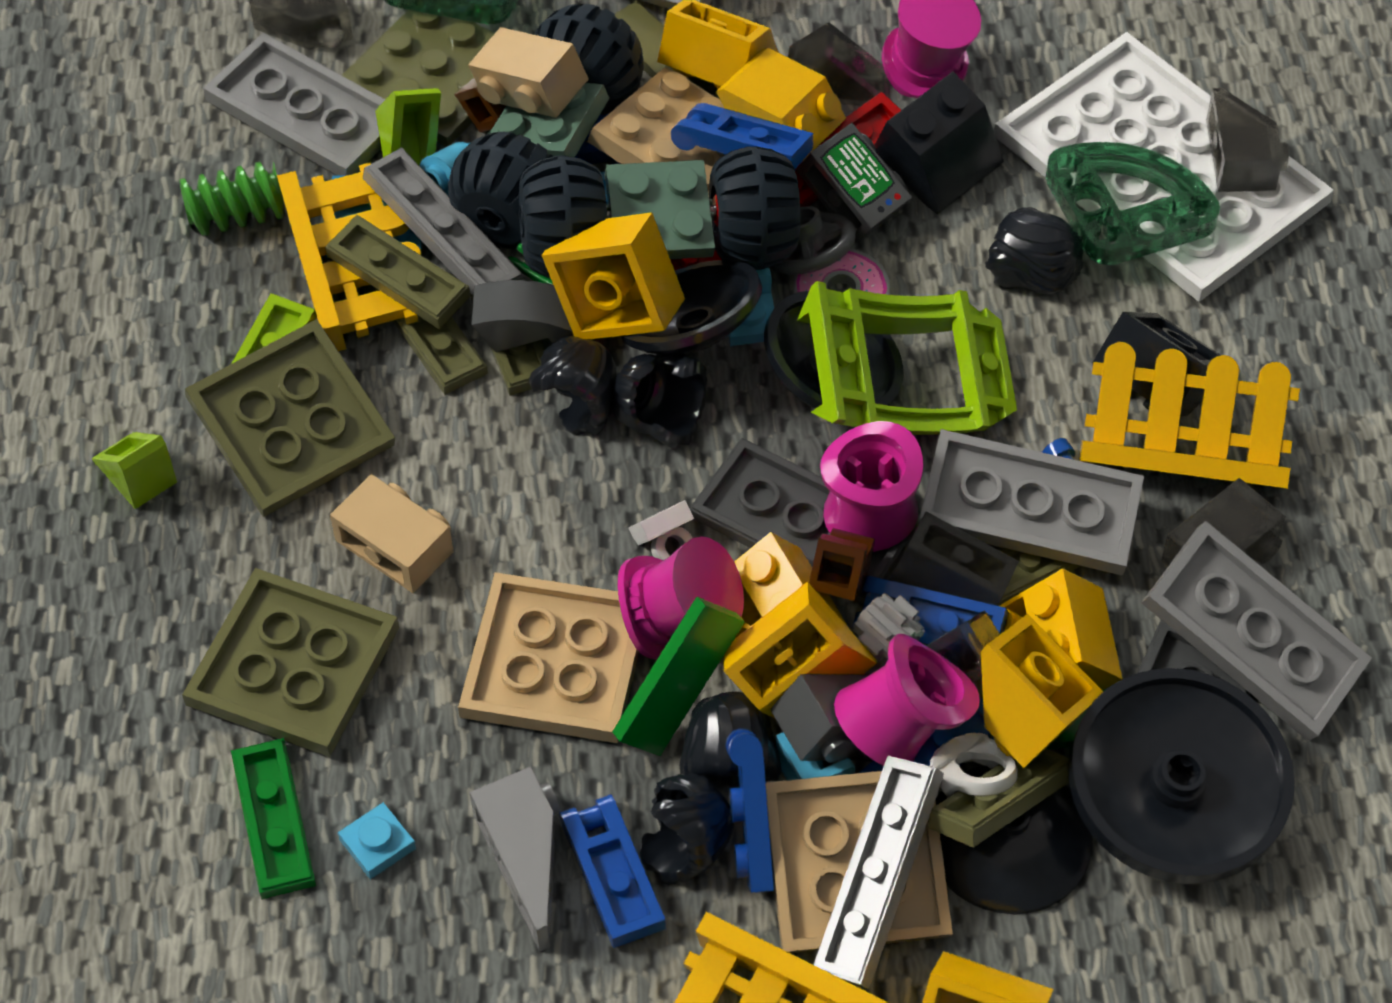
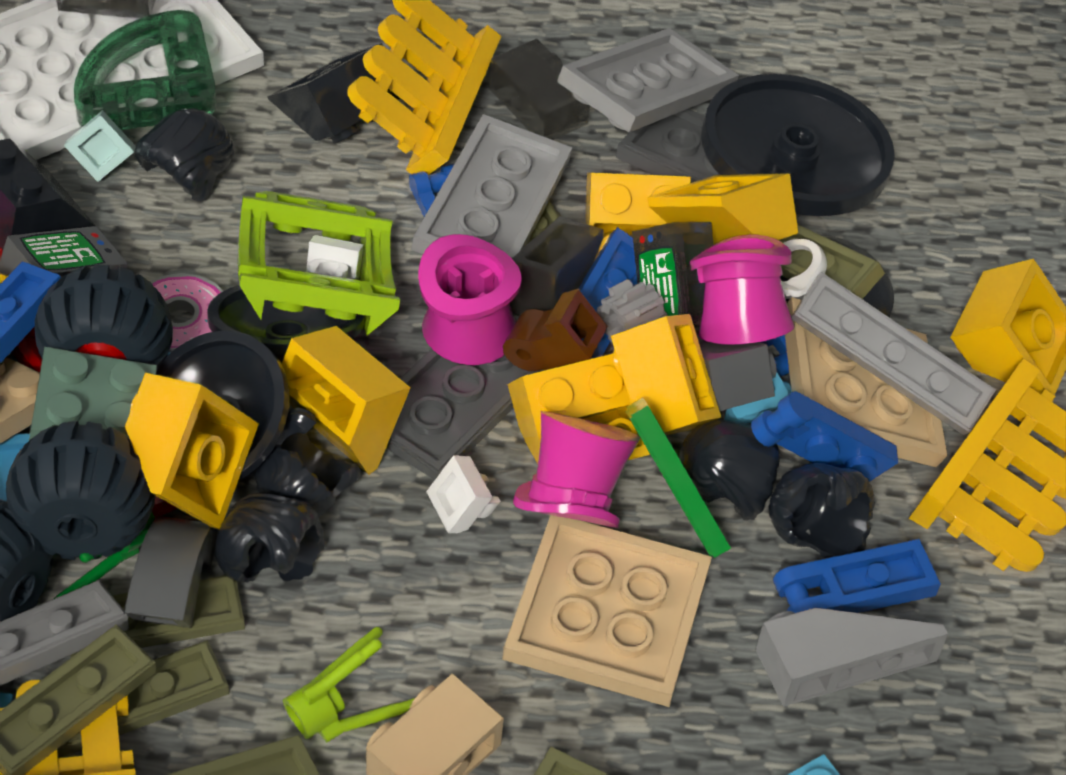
camera: 90 degrees left, 5 degrees down
none -> light aqua plate [64,110,136,182]
none -> yellow slope [282,326,411,475]
none -> lime plant [283,627,415,743]
none -> white tile [306,235,364,280]

